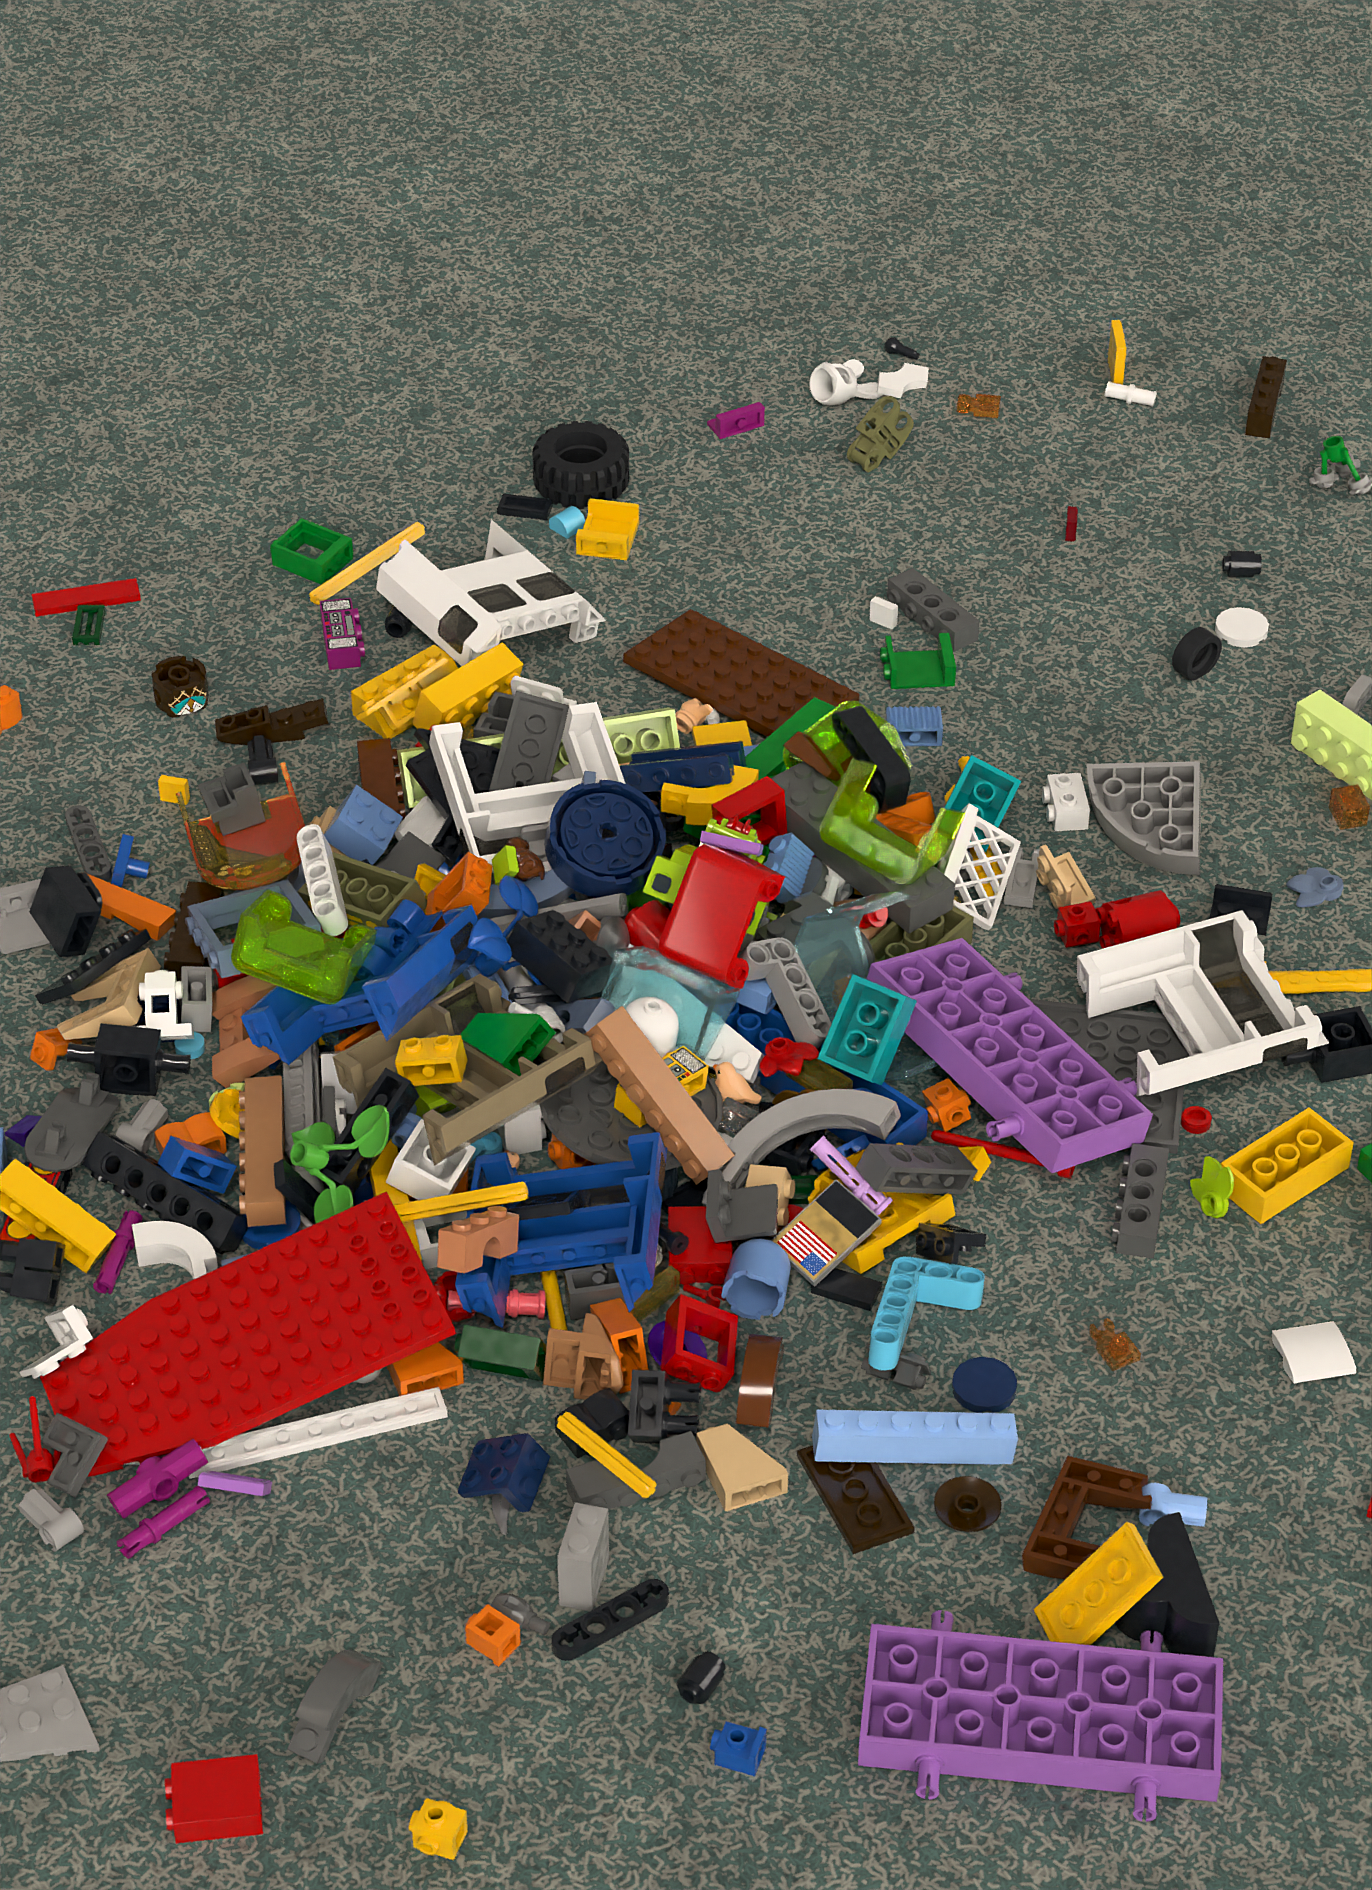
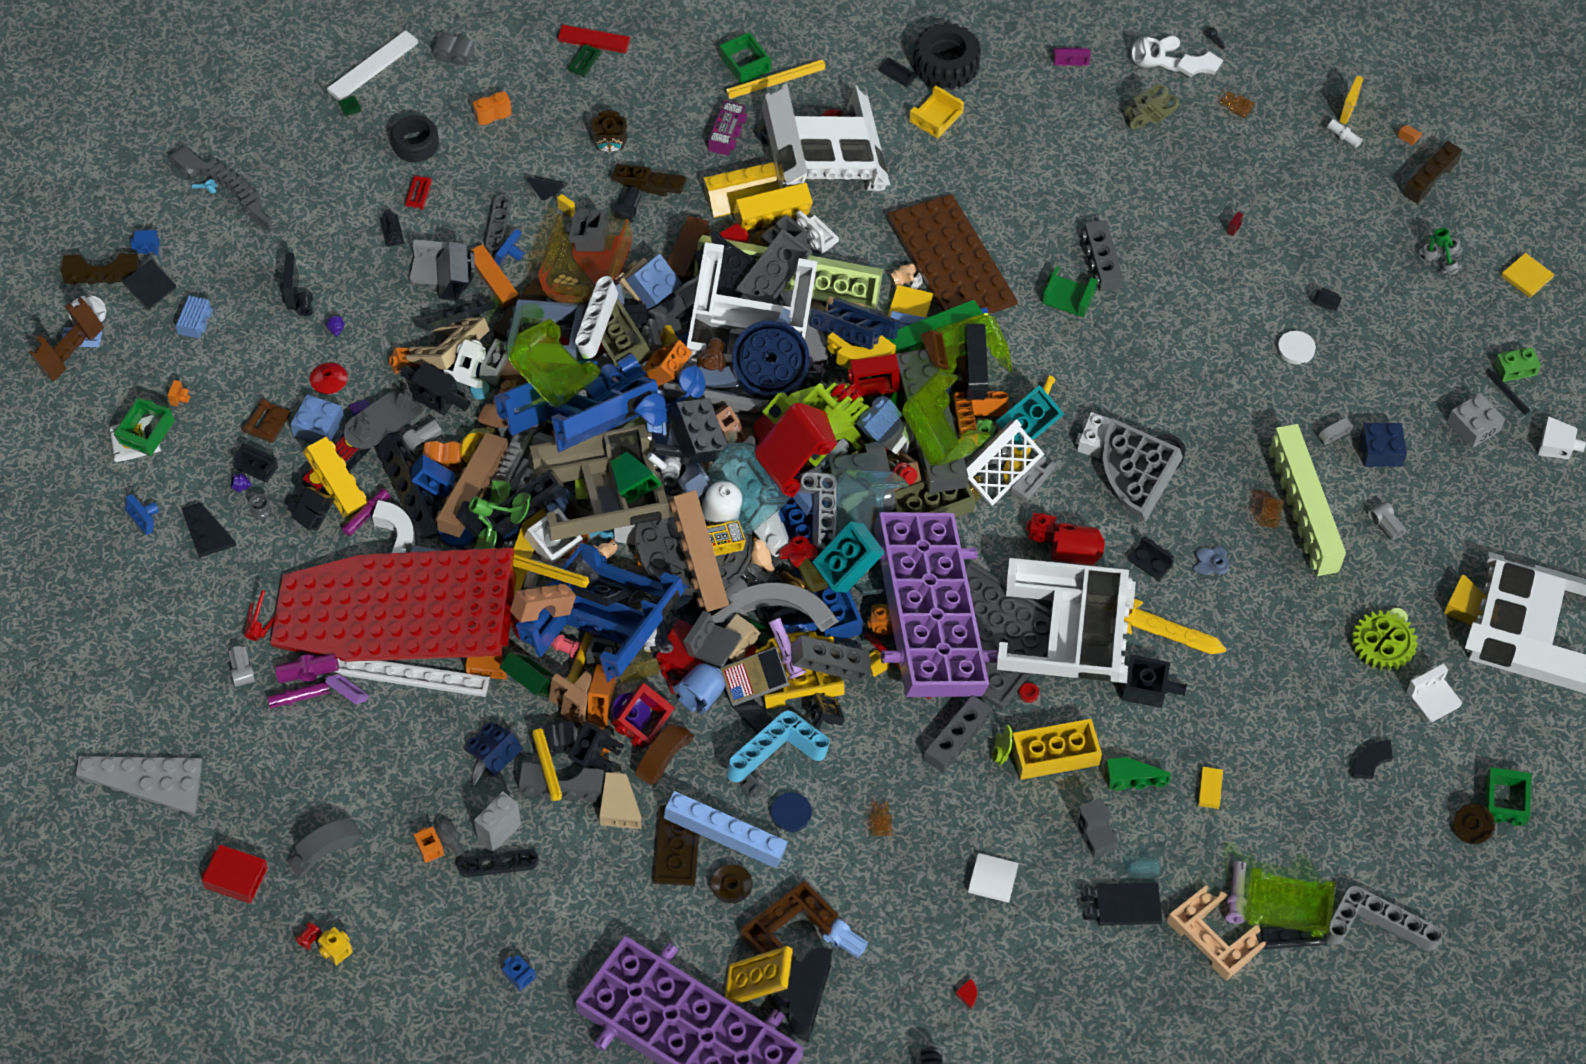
camera: 25 degrees right, 15 degrees up
white bracket [19,1305,93,1379] -> none
dark grey tile [41,1413,109,1498] -> none
yellow bracket [355,657,447,731] -> none
yellow brick [395,1035,467,1086] -> none
lime tile [492,845,519,886] -> none
medium azure brick [549,506,585,539] -> none
flat silver dish [593,916,630,976] -> none
black brick [677,1651,726,1704] -> none
medium lavender tile [700,831,764,856] -> none
white tile [870,596,898,629] -> none
medium blue brick [885,706,943,747] -> none
tan bracket [1036,844,1096,909] -> none
black tyre [1172,627,1222,681] -> none
none -> red bush [294,922,322,950]
none -> black slope [528,175,568,201]
none -> orange slope [1398,125,1422,146]

